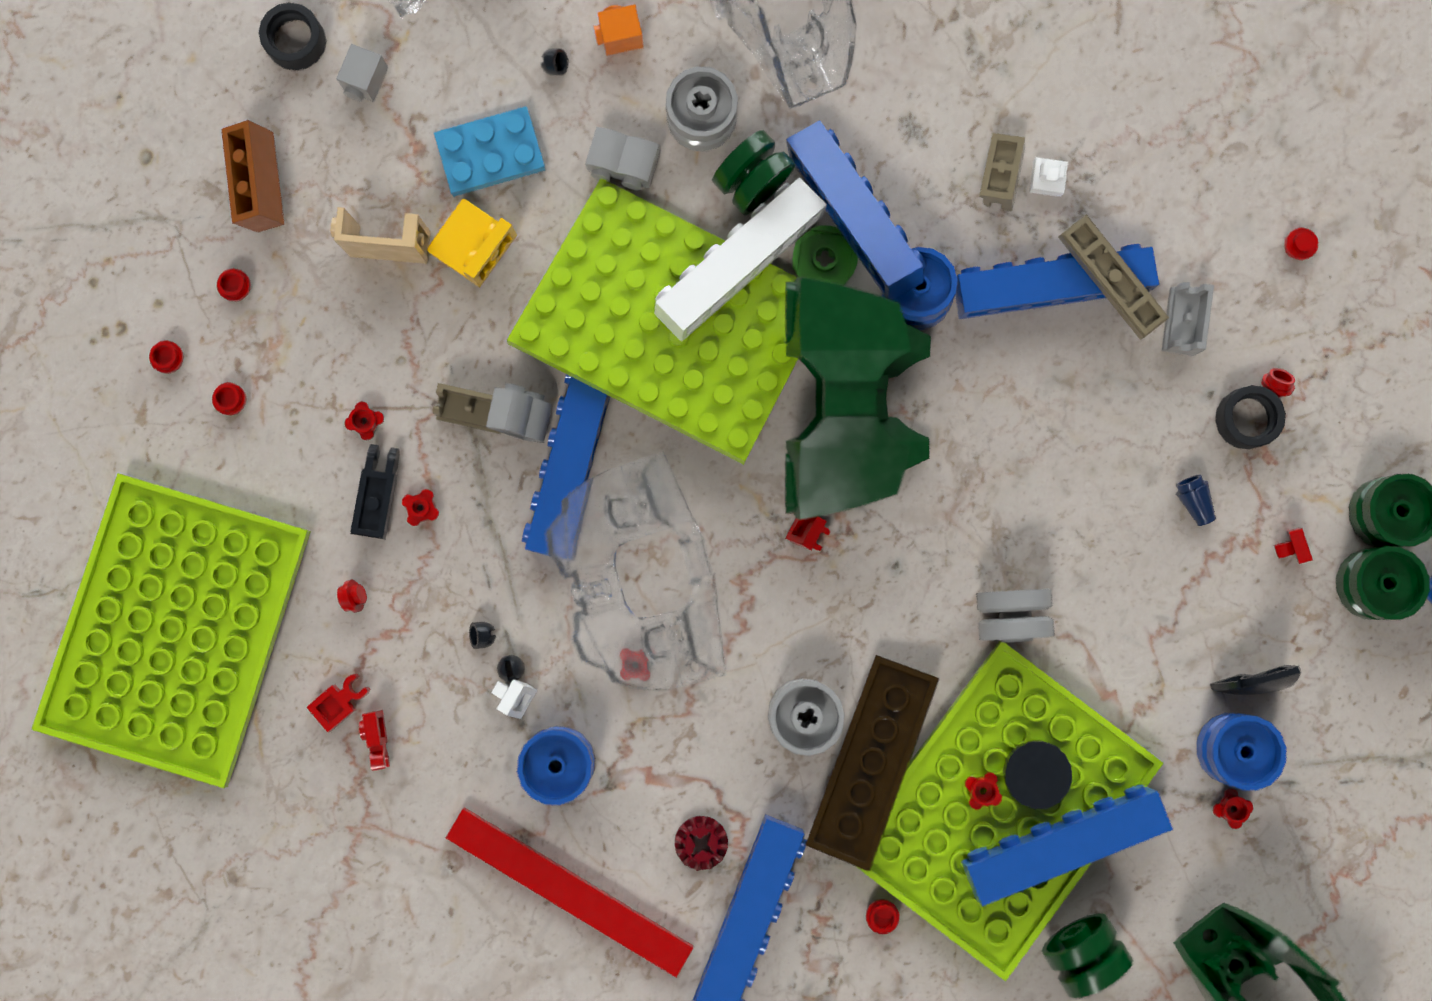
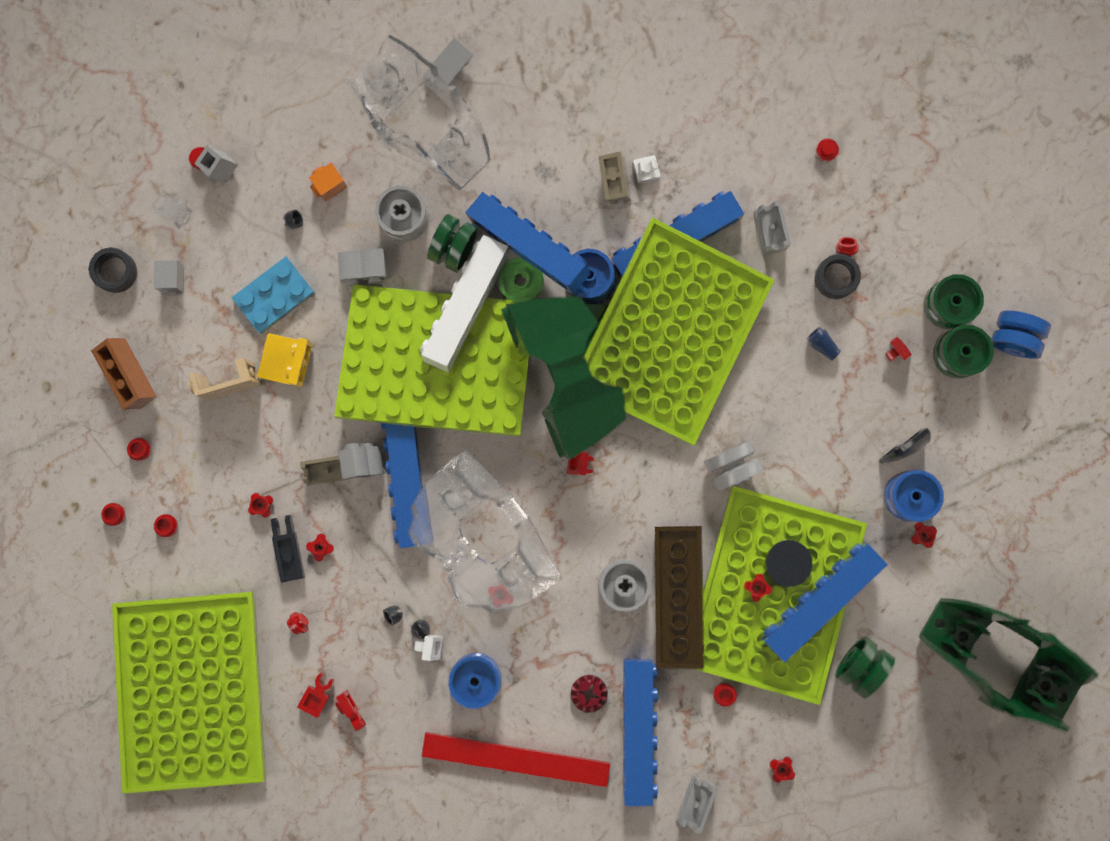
camera: 15 degrees left, 0 degrees up
dark tan plate [1058,214,1169,340] -> none
none -> lime plate [584,217,775,446]

